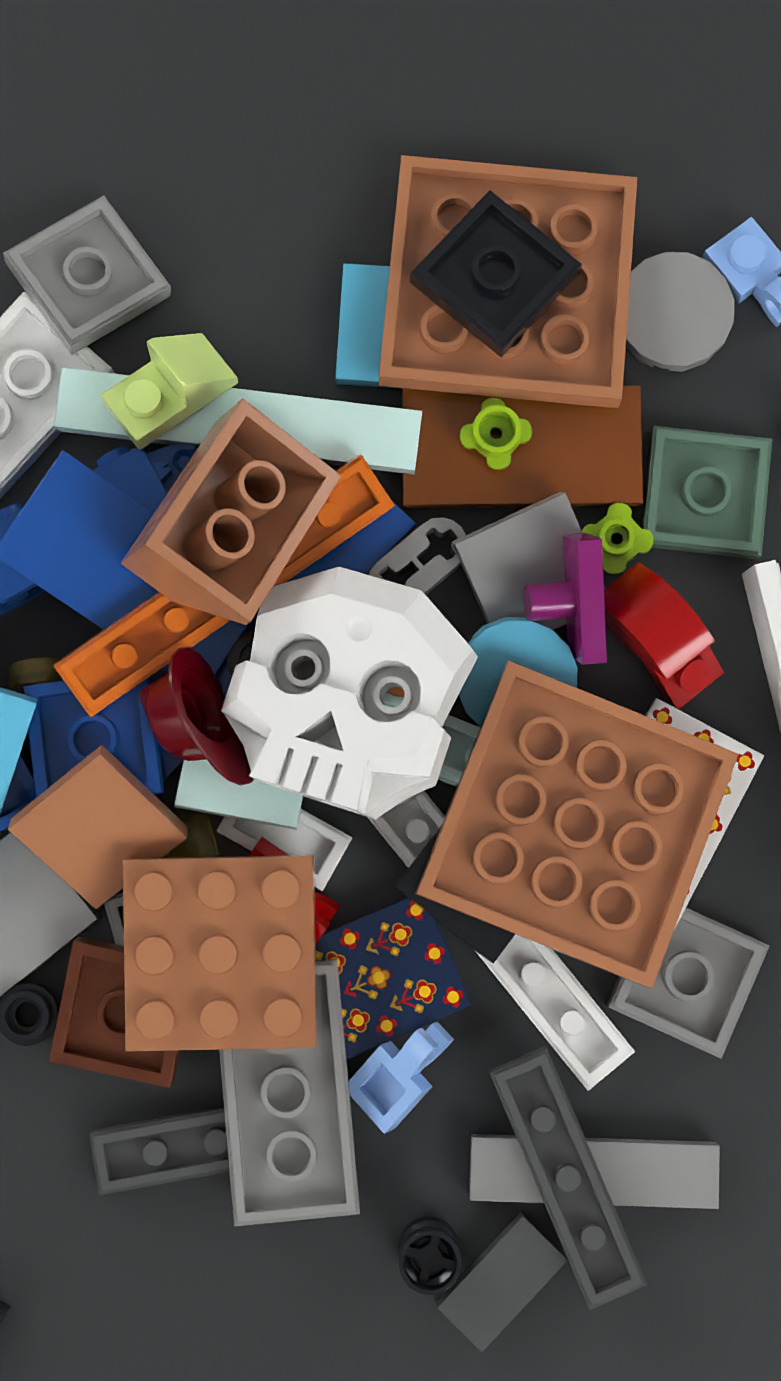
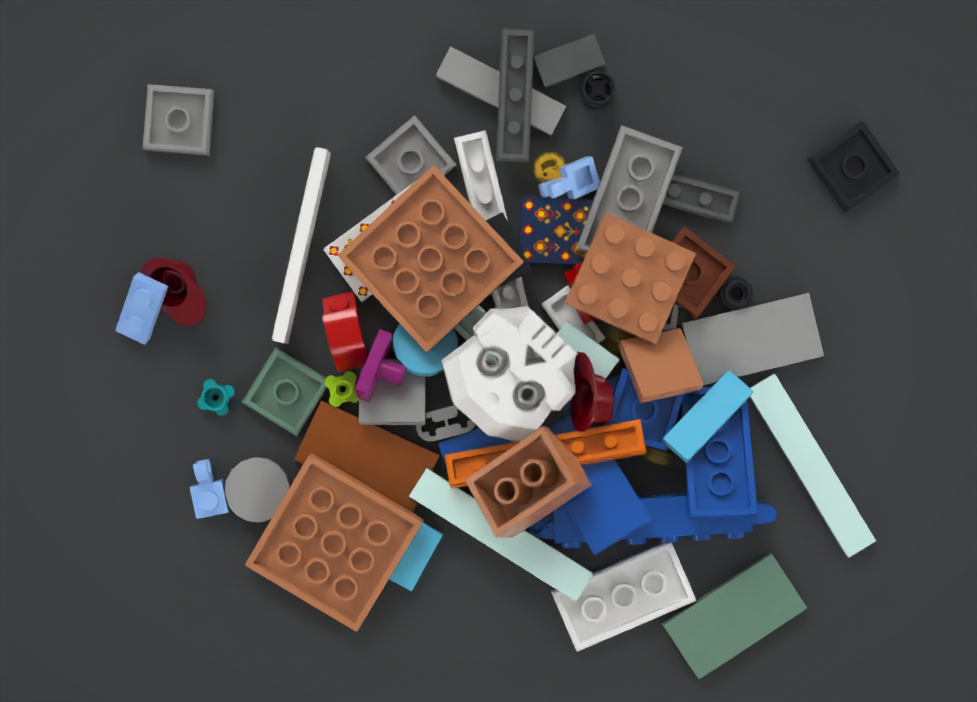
camera: 150 degrees left, 5 degrees up
light grey tile [3,195,171,355] -> none
yellowish green slope [101,333,238,451] -> none
black tile [410,190,582,358] -> none
lime plate [460,398,532,470] -> none
none -> clear yellow tile [534,152,566,183]

